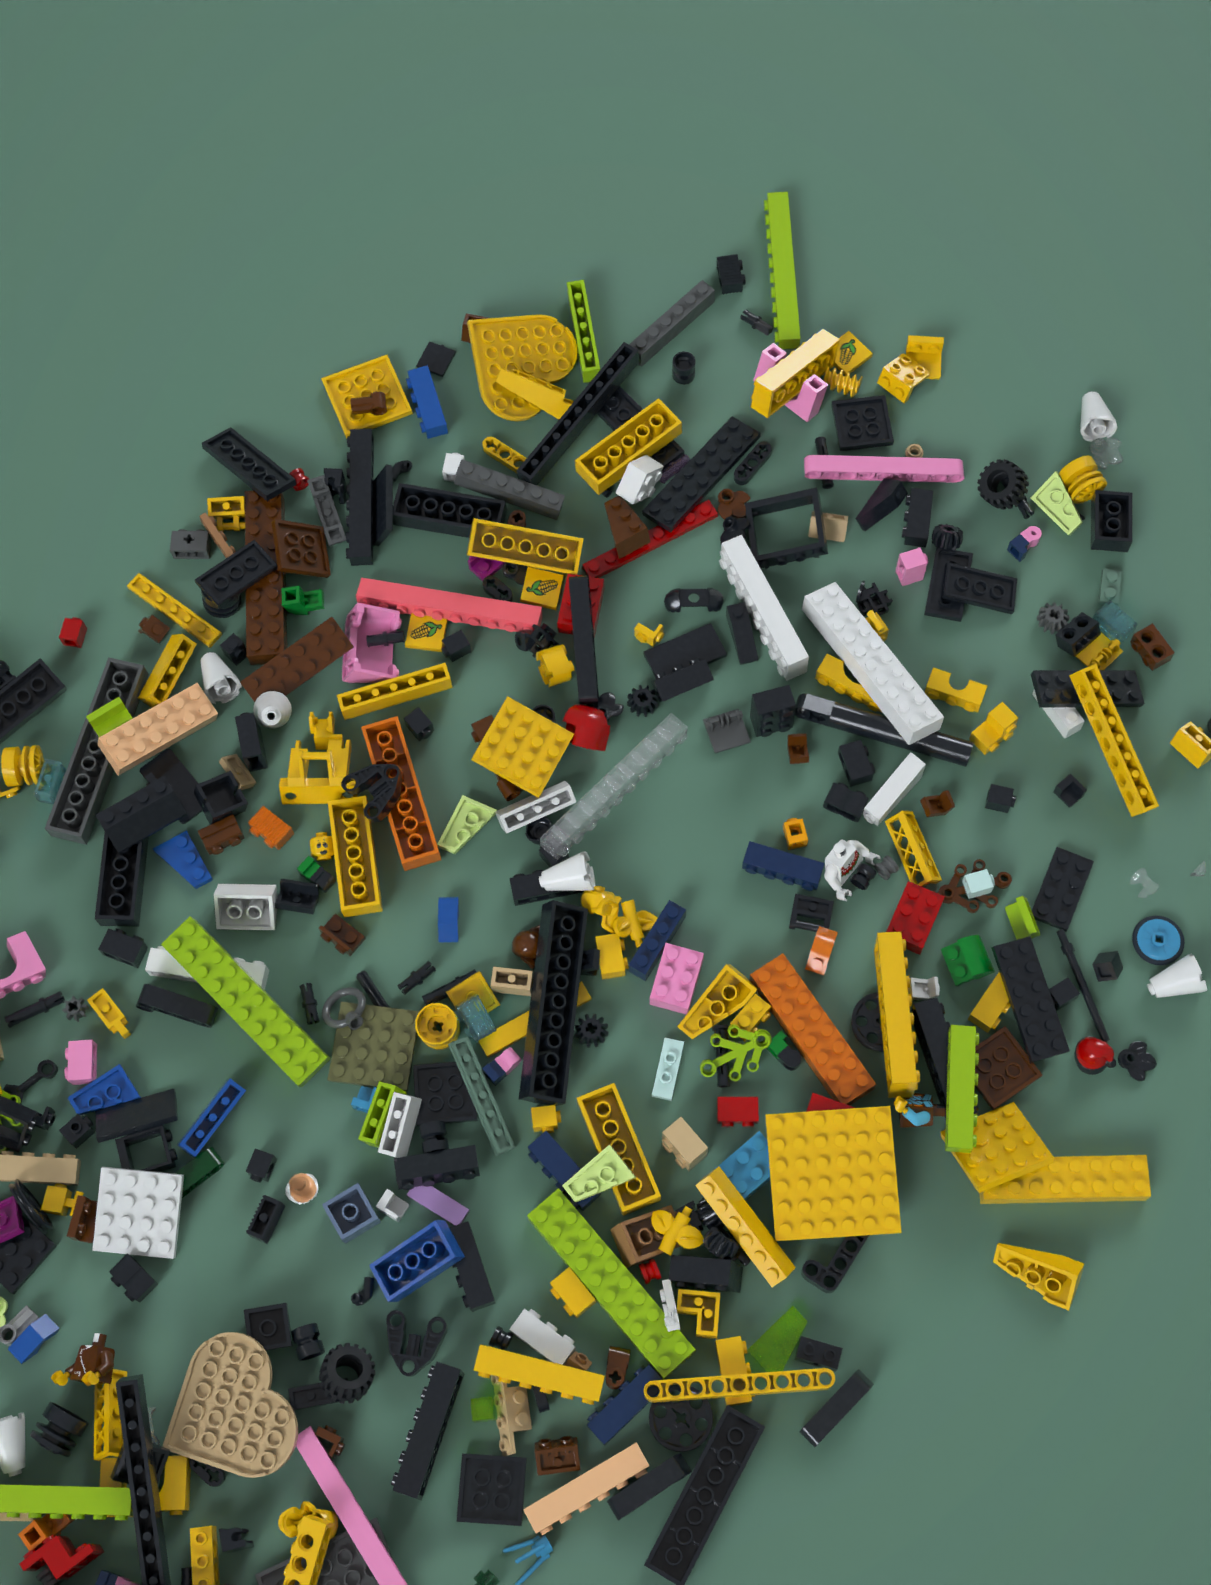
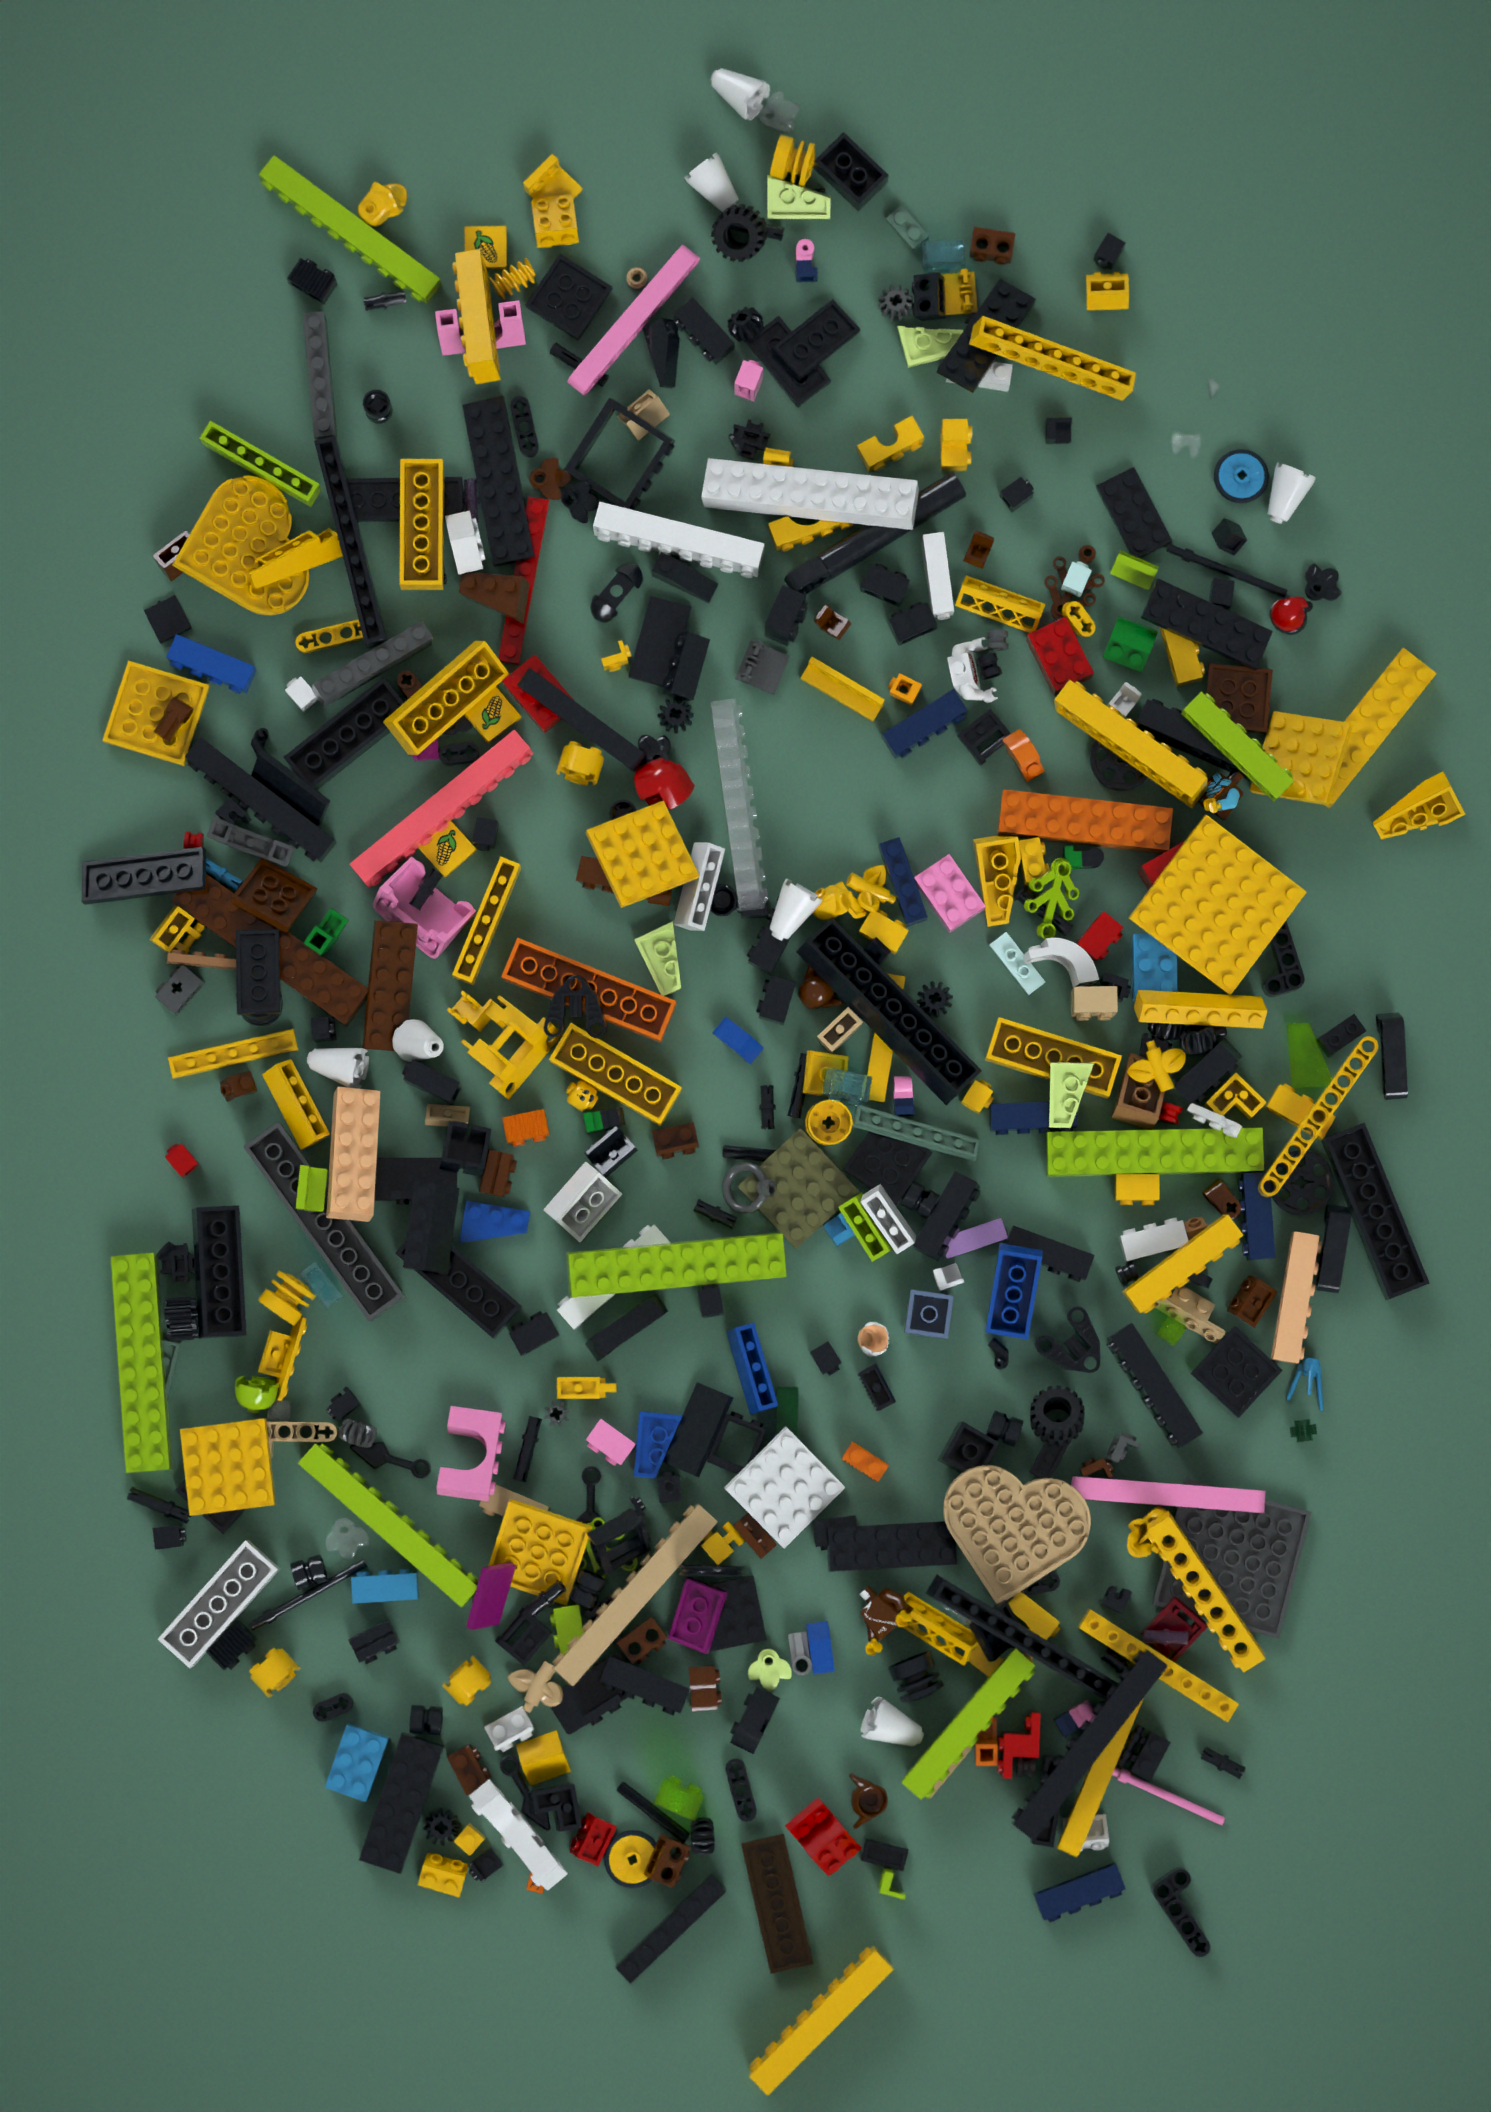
camera: 55 degrees left, 15 degrees up
black brick [403,707,434,741] -> none
black piece [515,623,559,658] -> none
none -> dark azure pin [206,858,243,892]
none -> yellow head [357,181,407,227]
none -> white cone [684,152,739,213]
none -> black brick [698,1284,724,1318]
none -> black brick [756,975,796,1026]
none -> yellow fence [800,657,885,722]
none -> black plate [826,1521,957,1572]
none -> orange brick [842,1441,889,1482]
none -> yellowish green wing [897,326,964,368]
none -> white arch [1023,938,1099,988]
none -> yellow beam [1062,601,1095,637]
none -> black bracket [1100,972,1131,1002]
none -> dark grey bracket [1105,1433,1140,1463]

